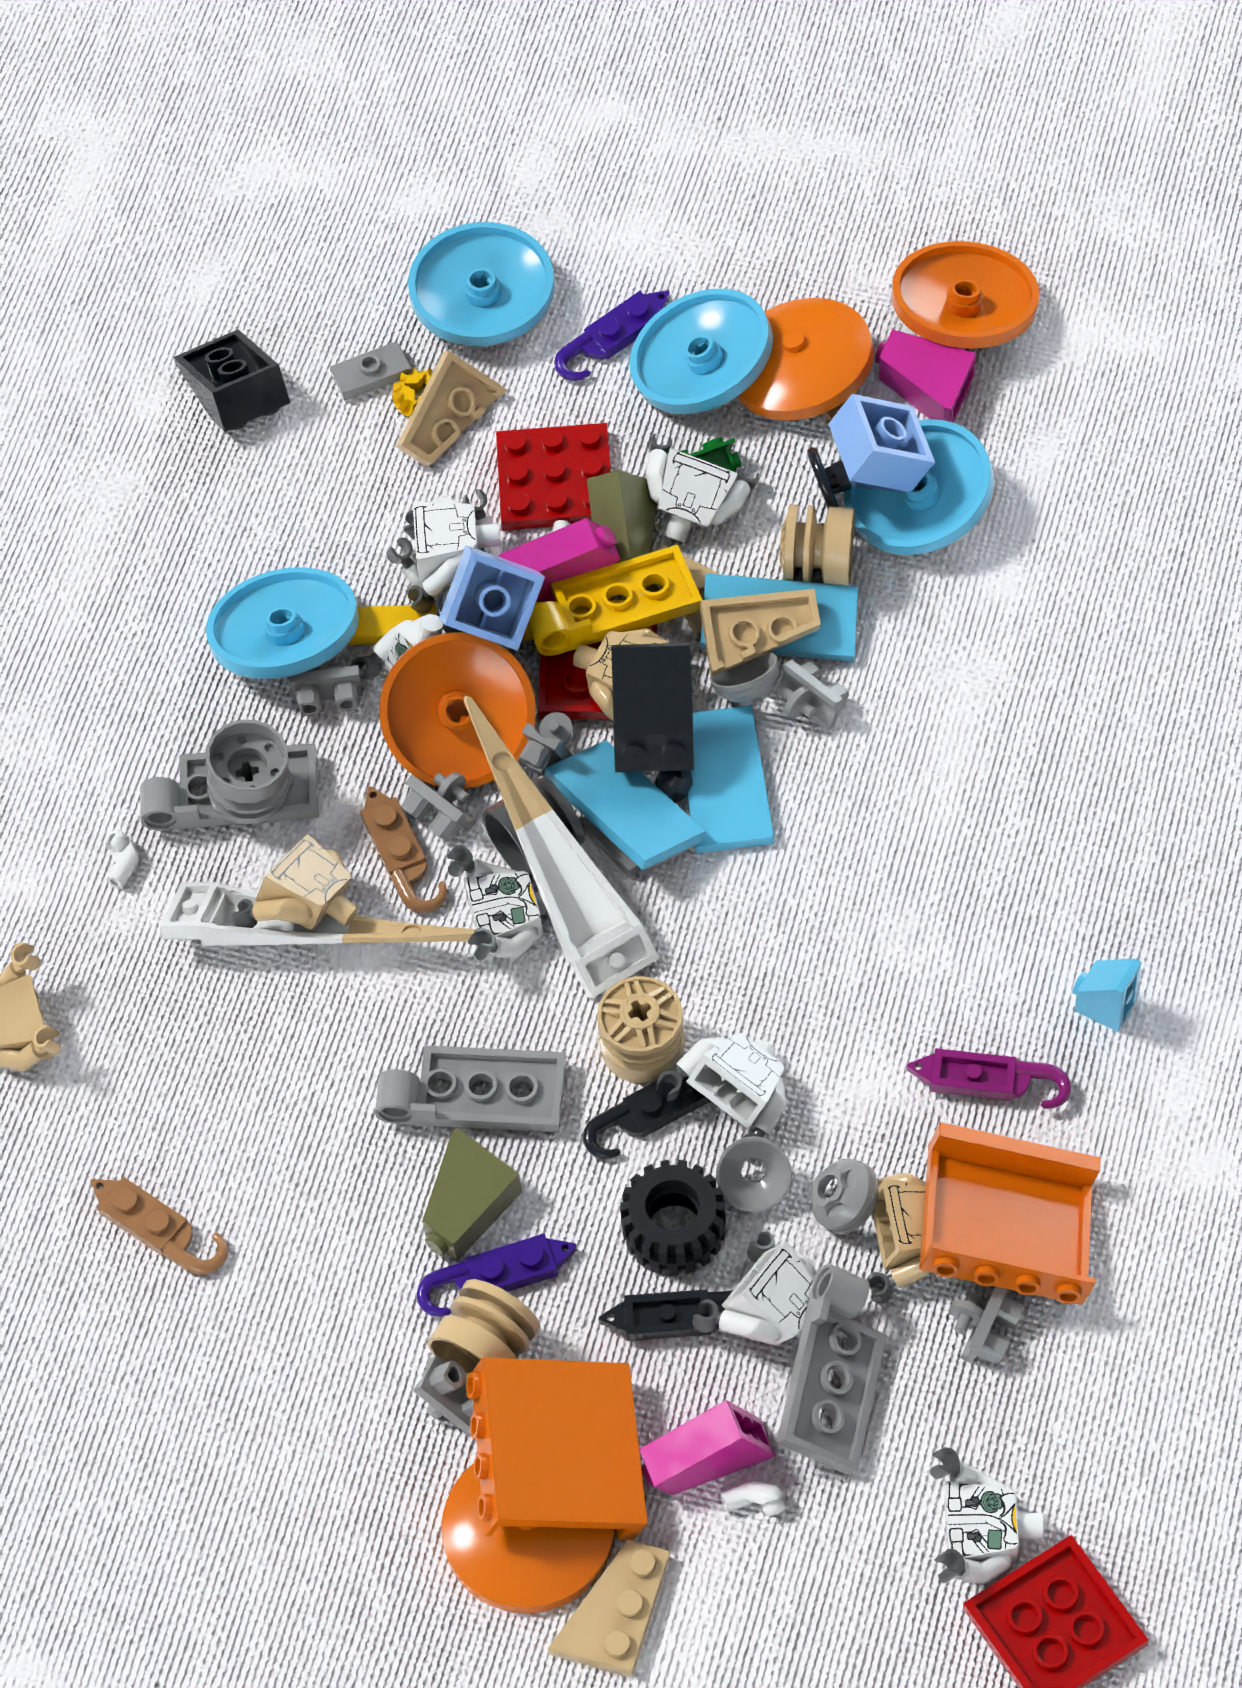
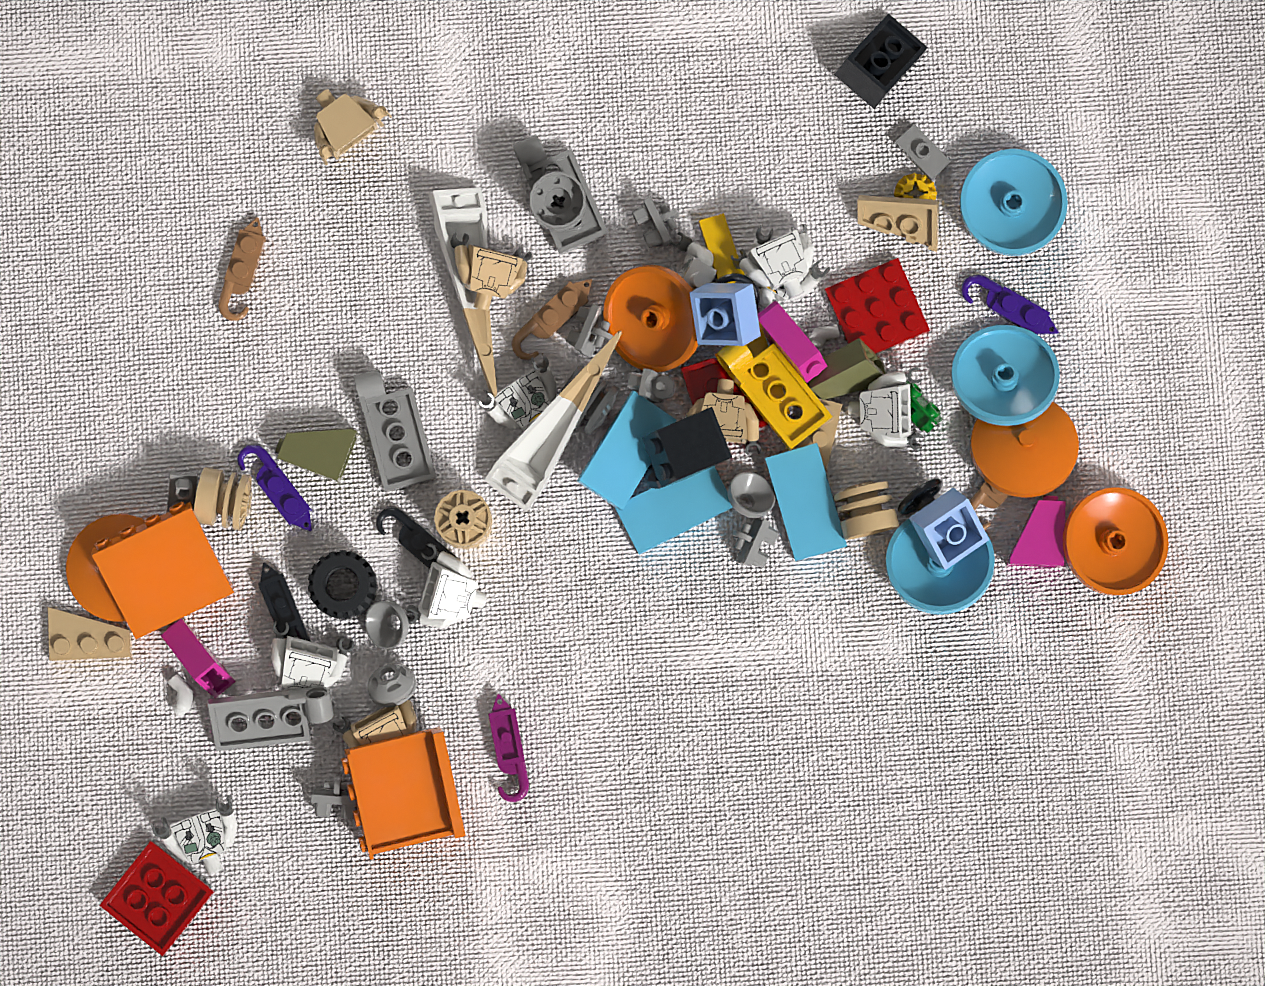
camera: 65 degrees right, 25 degrees up
white arm [105,830,139,889] -> none
medium azure dish [206,567,359,679] -> none
tan wing [699,589,821,677] -> none
medium azure slope [1072,958,1142,1032] -> none

